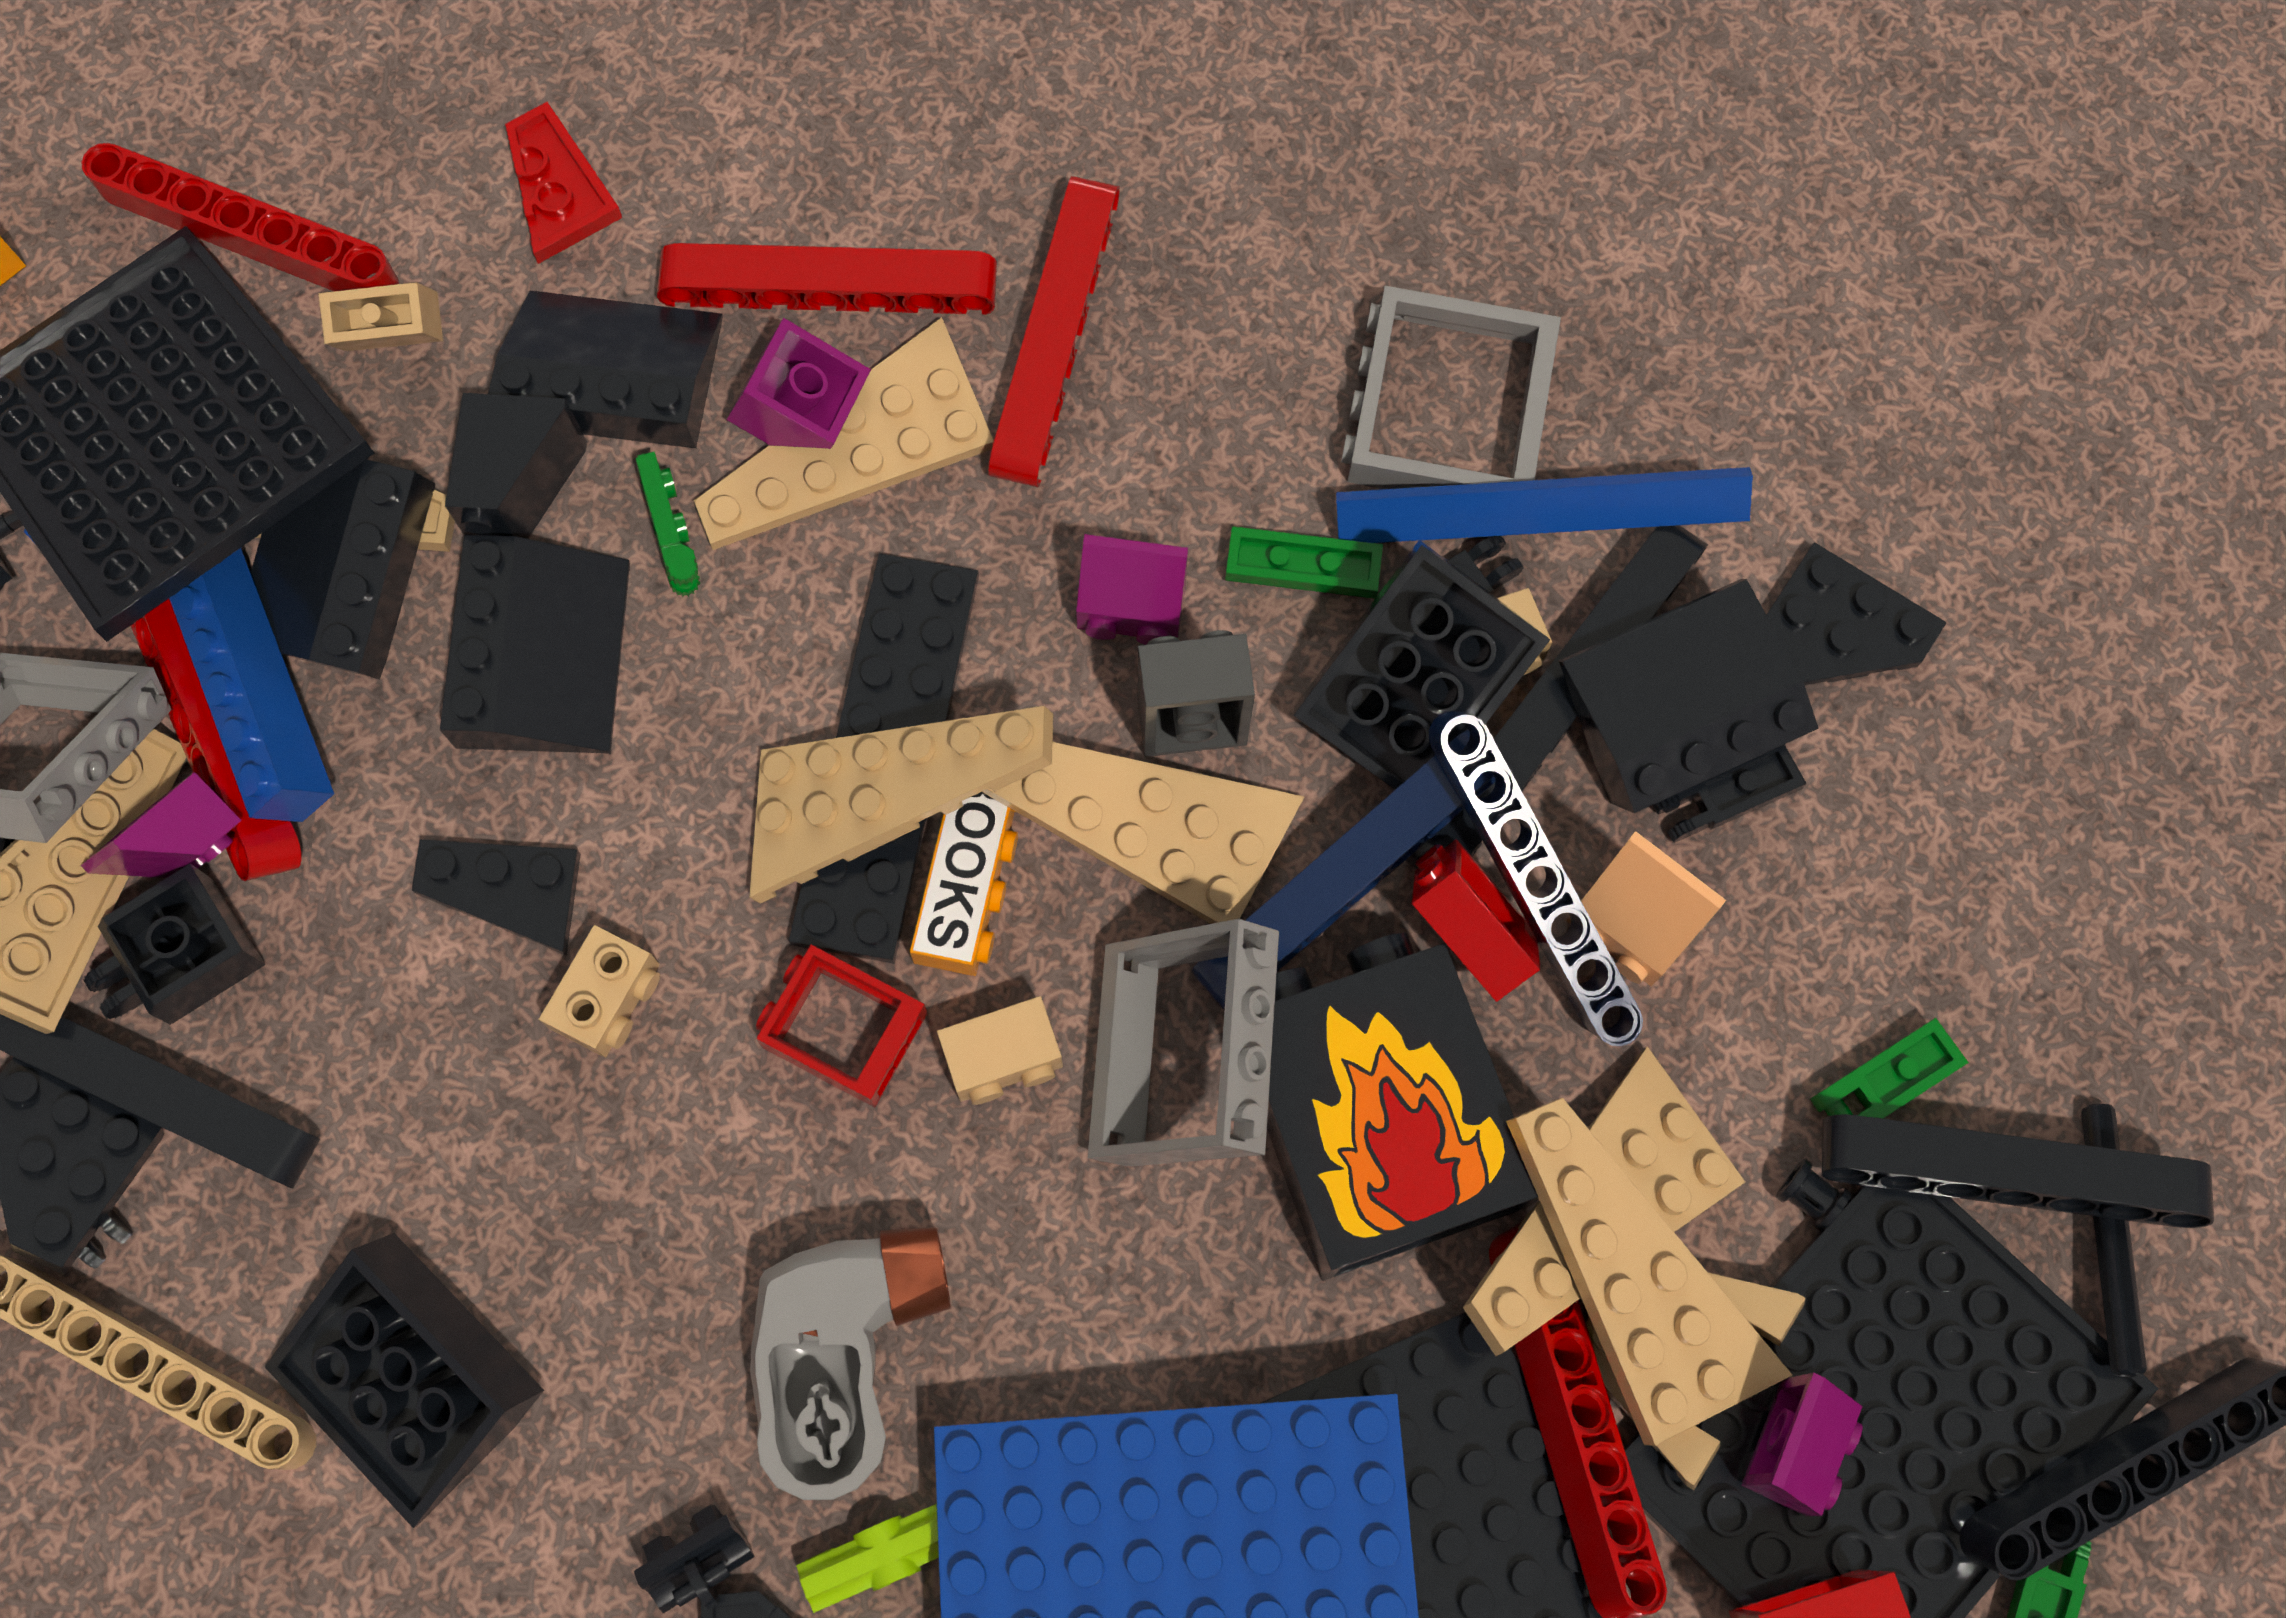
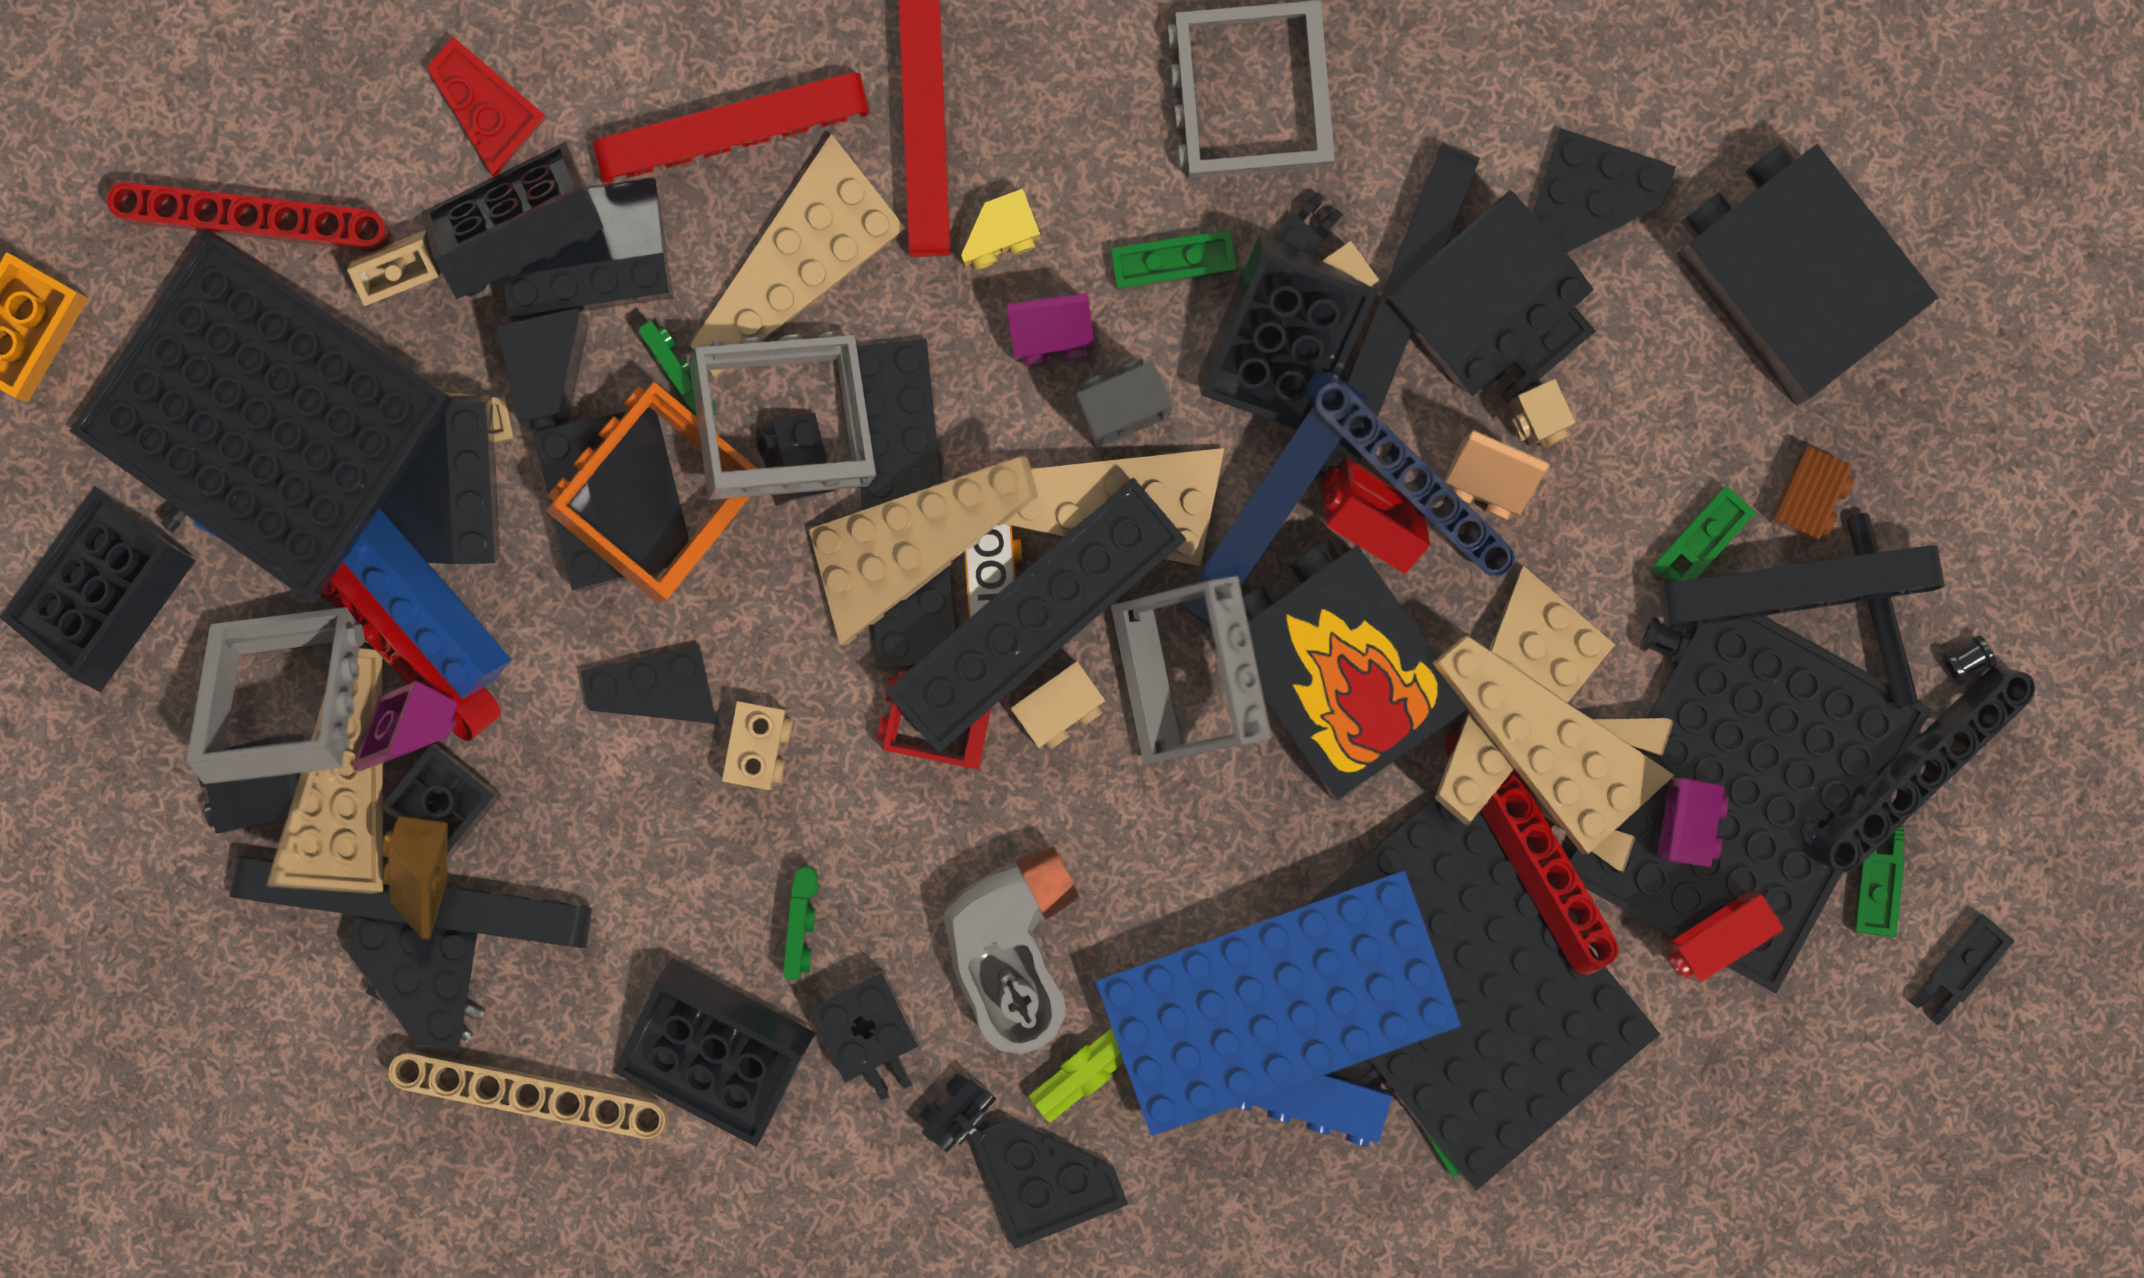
camera: 10 degrees left, 15 degrees up
magenta slope [726,317,871,449] -> none
blue tile [1336,467,1753,543] -> none
none -> pearl gold slope [383,816,448,939]
none -> black slope [421,142,604,300]
none -> orange window [545,382,757,605]
none -> light grey window [689,332,876,500]
none -> black bracket [756,413,835,506]
none -> green hinge [783,866,819,981]
none -> black hinge [809,971,920,1100]
none -> black plate [885,477,1187,754]
none -> light yellow slope [961,188,1040,270]
none -> tan brick [1510,379,1576,450]
none -> black brick [1677,142,1939,406]
none -> dark orange brick [1769,446,1854,541]
none -> black bush [1942,635,1997,686]

